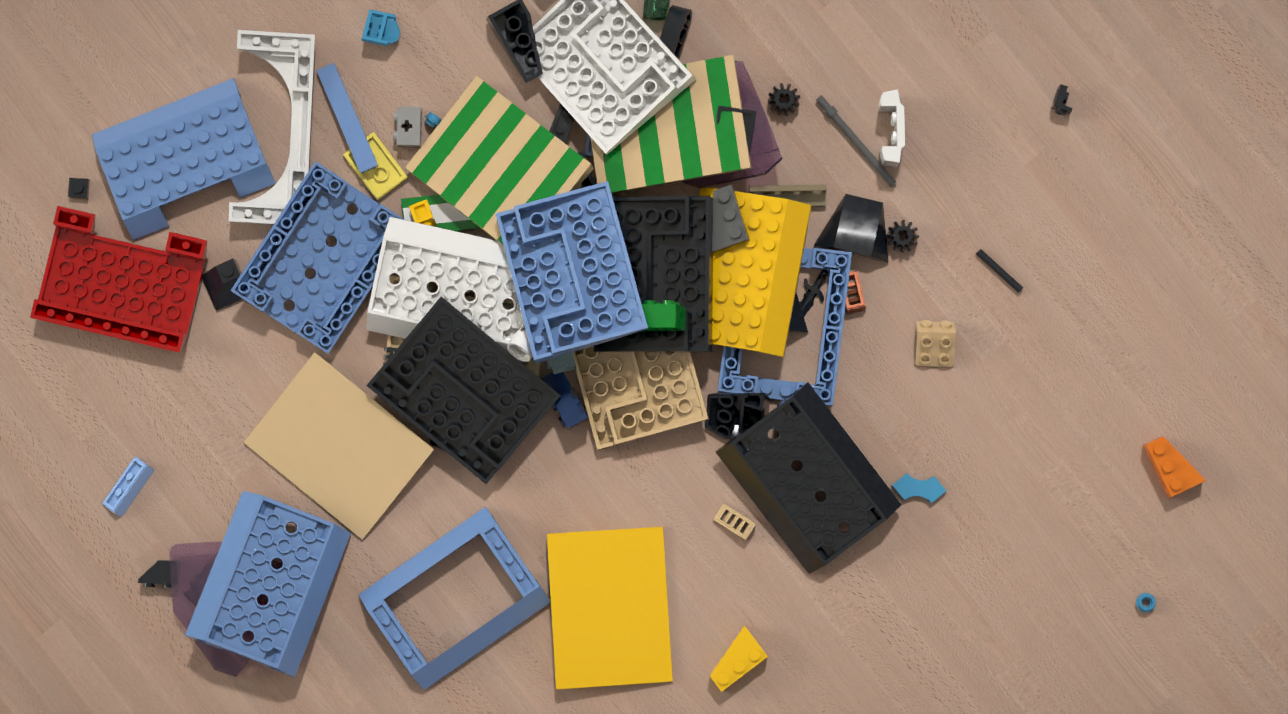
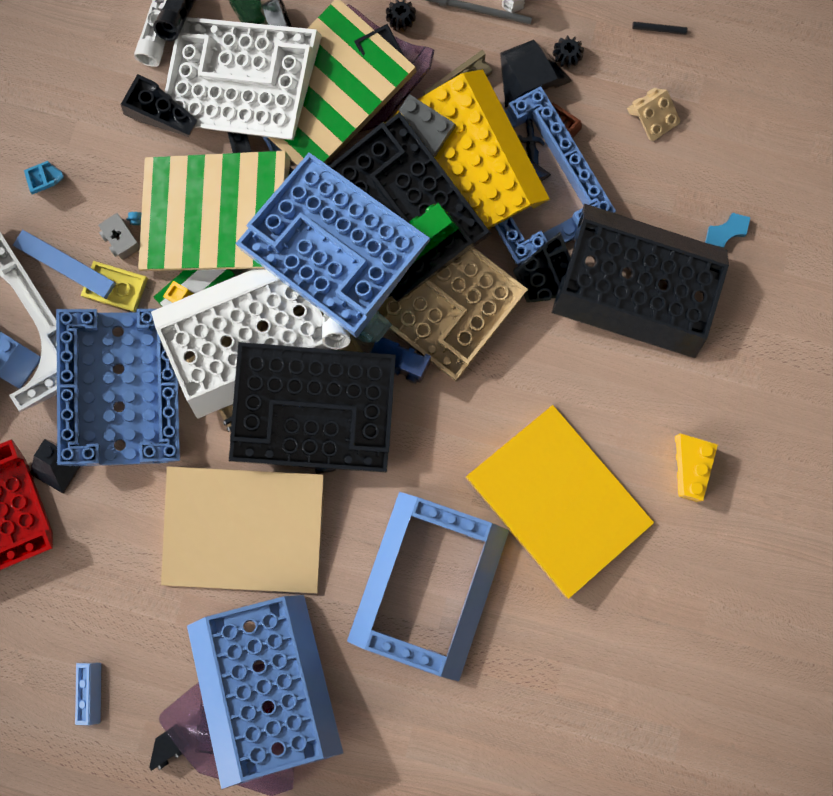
camera: 45 degrees left, 5 degrees down
tan slope [713,503,756,540] -> none

